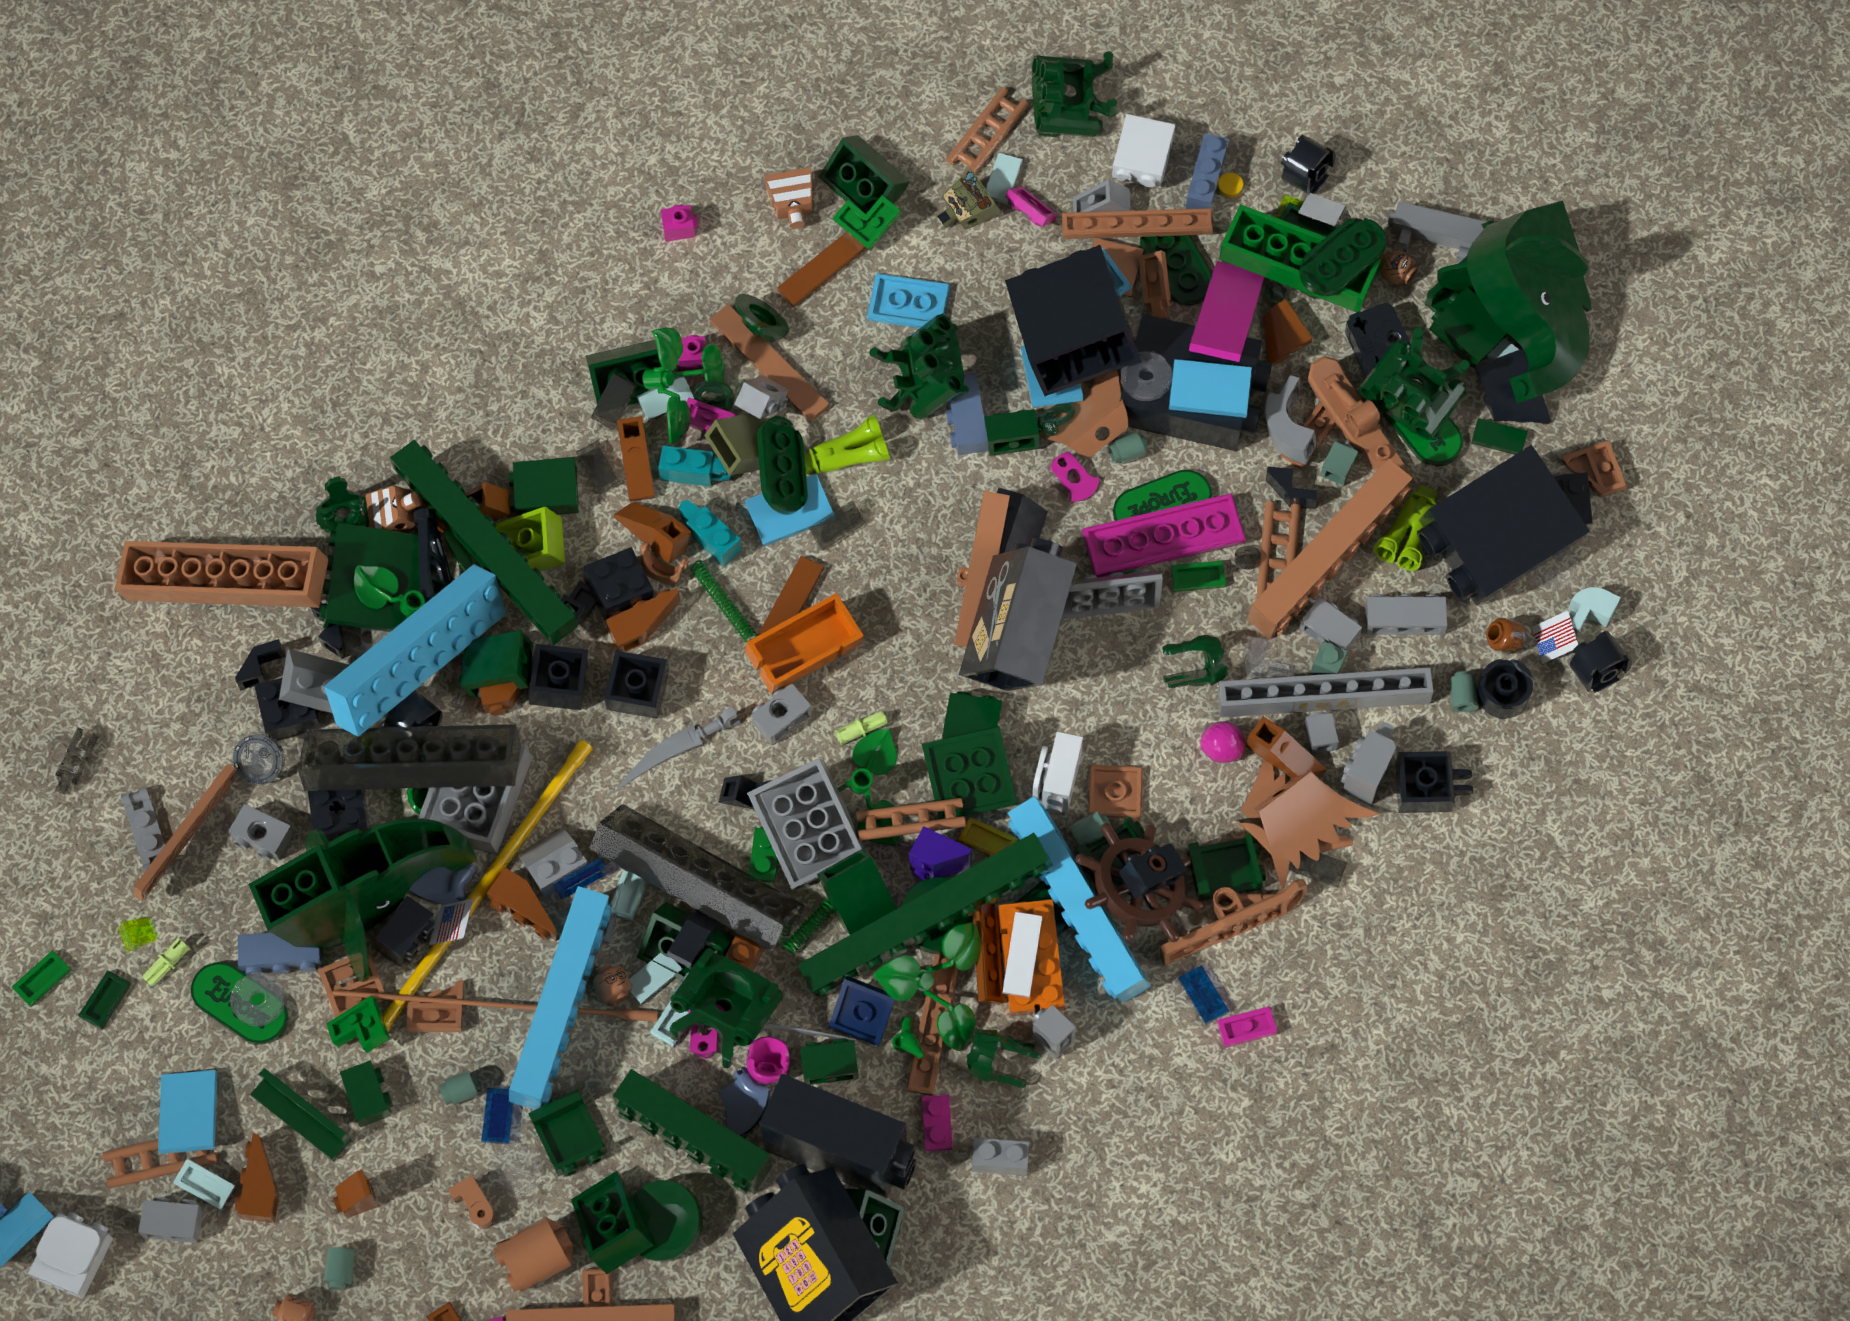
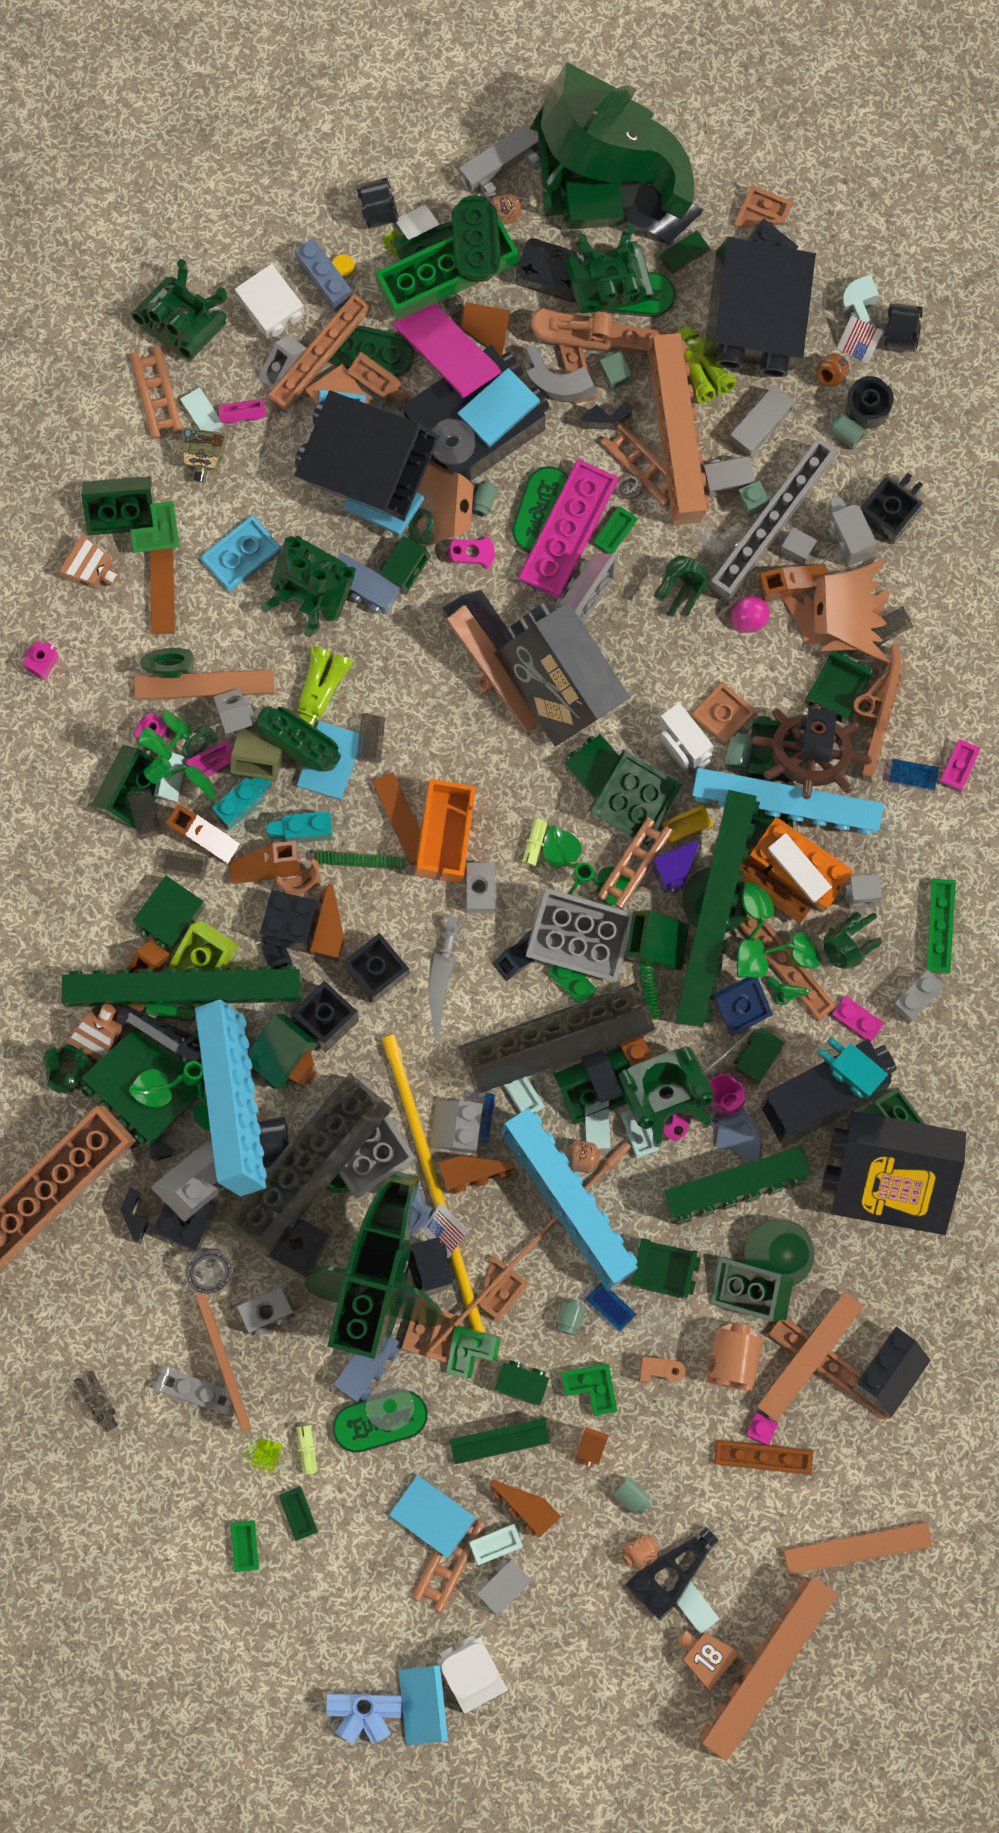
camera: 50 degrees left, 10 degrees up
none -> green plate [561,1363,618,1416]
none -> teal hinge [817,1037,888,1099]
none -> green plate [926,878,956,974]

